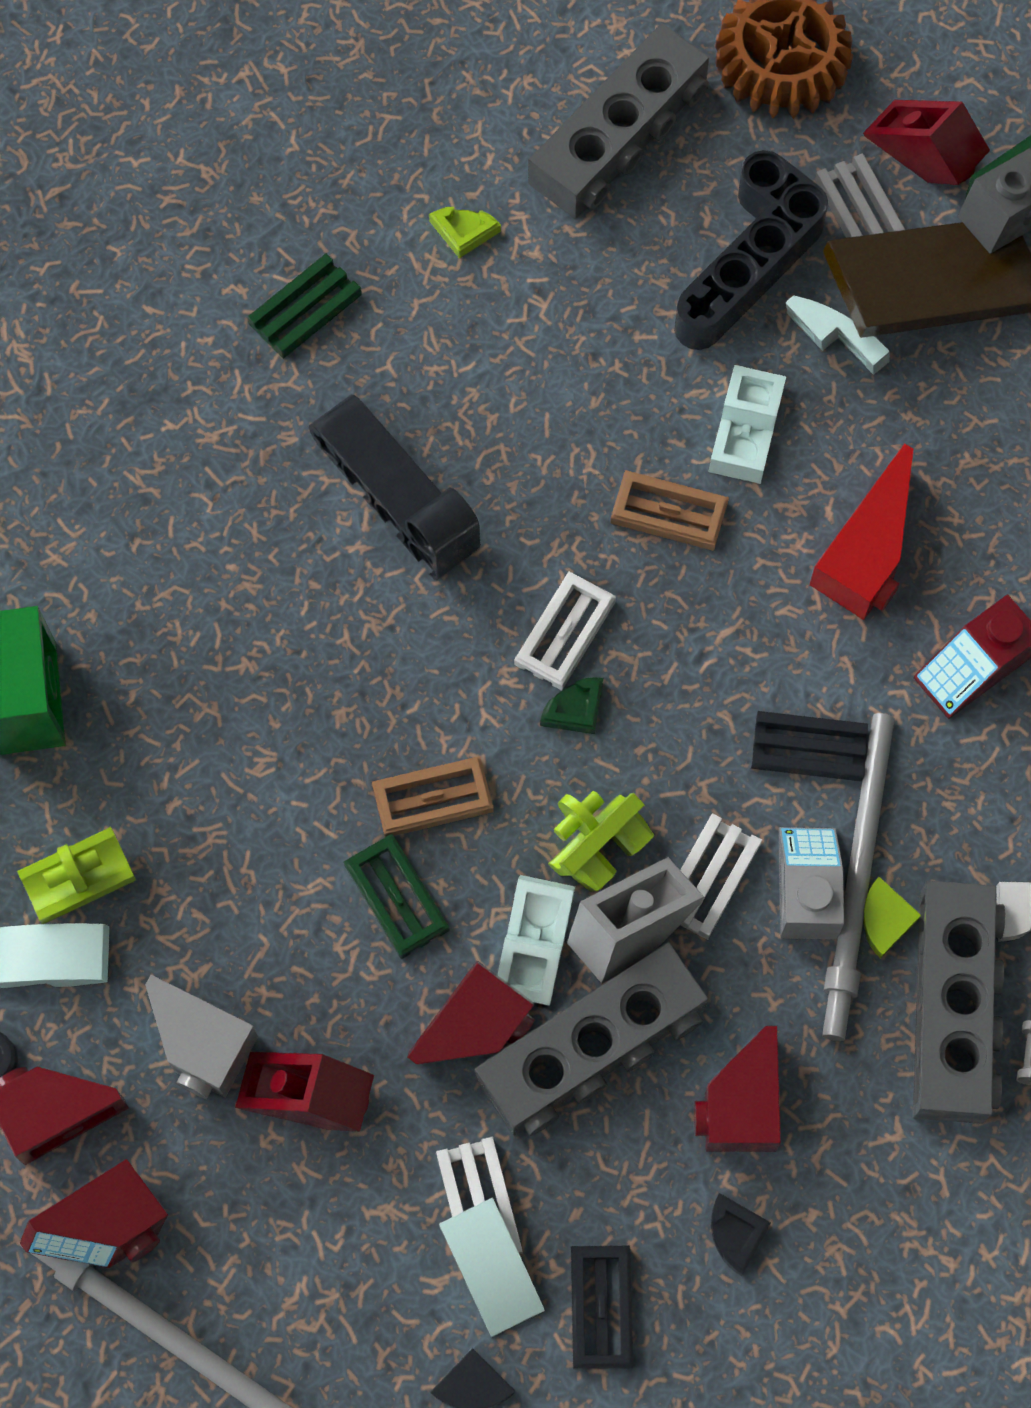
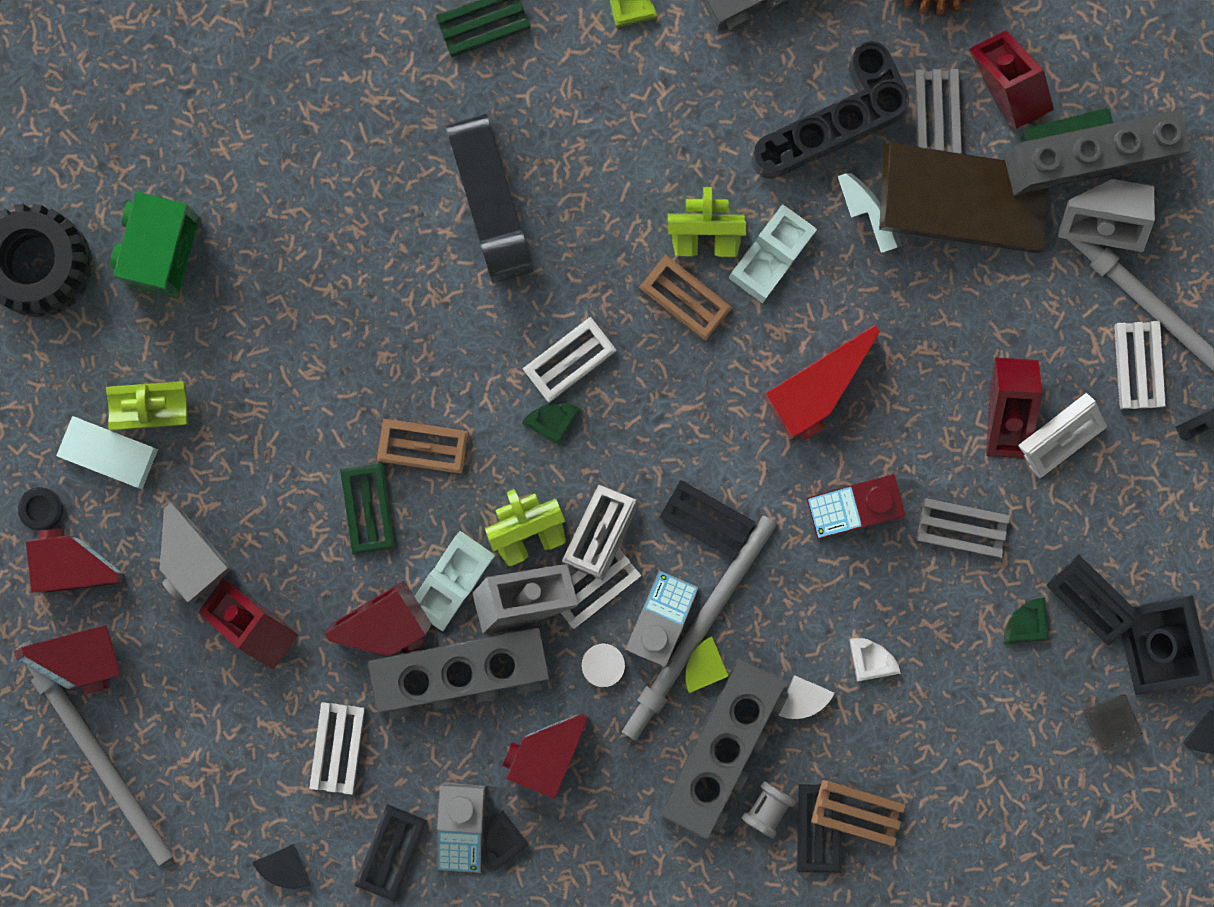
camera: 20 degrees right, 15 degrees up
light aqua slope [439,1198,545,1338] -> none
none -> light grey slope [437,783,486,873]
none -> light grey tile [562,485,639,581]
none -> white tile [582,644,625,687]
none -> lime hips [668,187,746,257]

